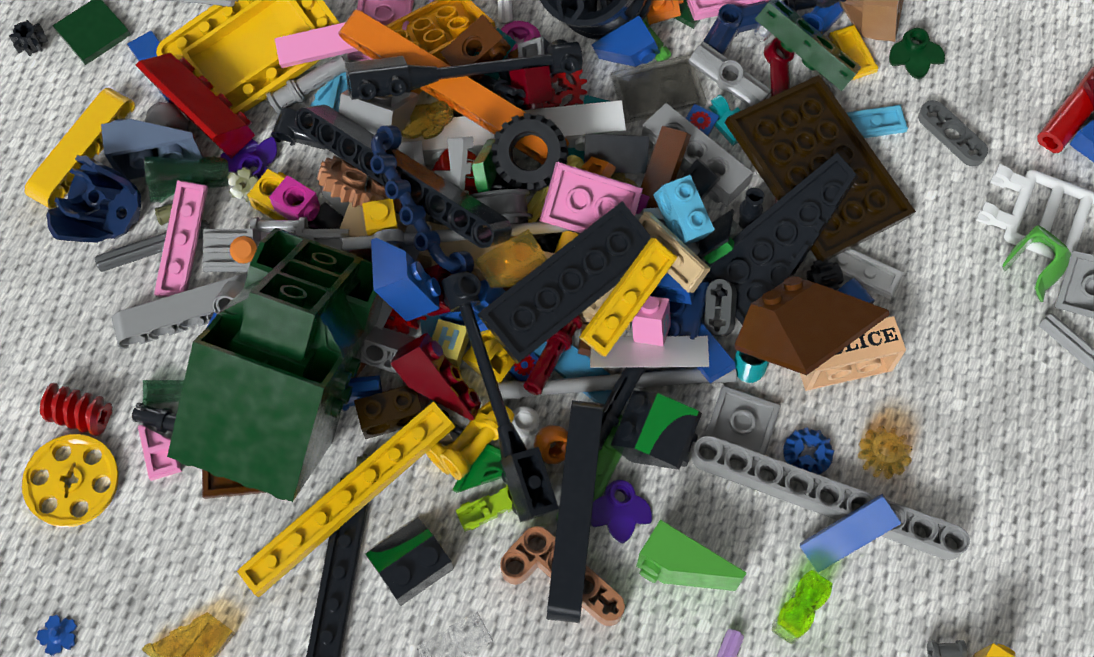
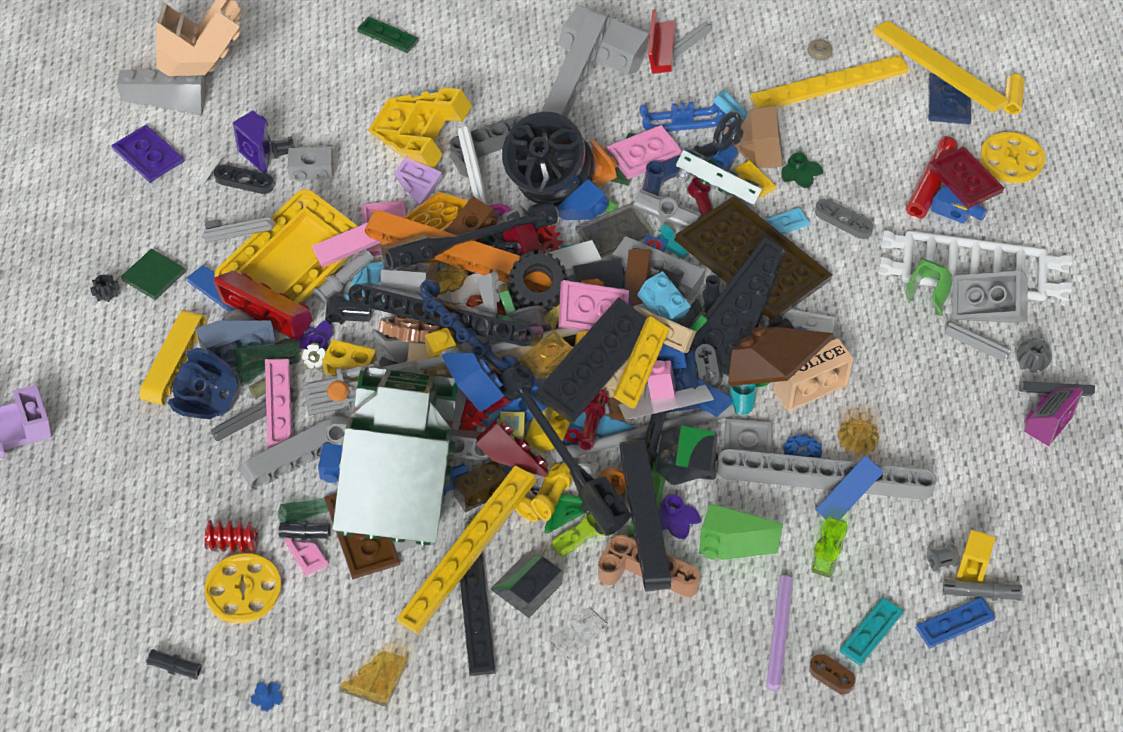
camera: 15 degrees left, 15 degrees down
dark pink brick [269,175,321,221] -> none

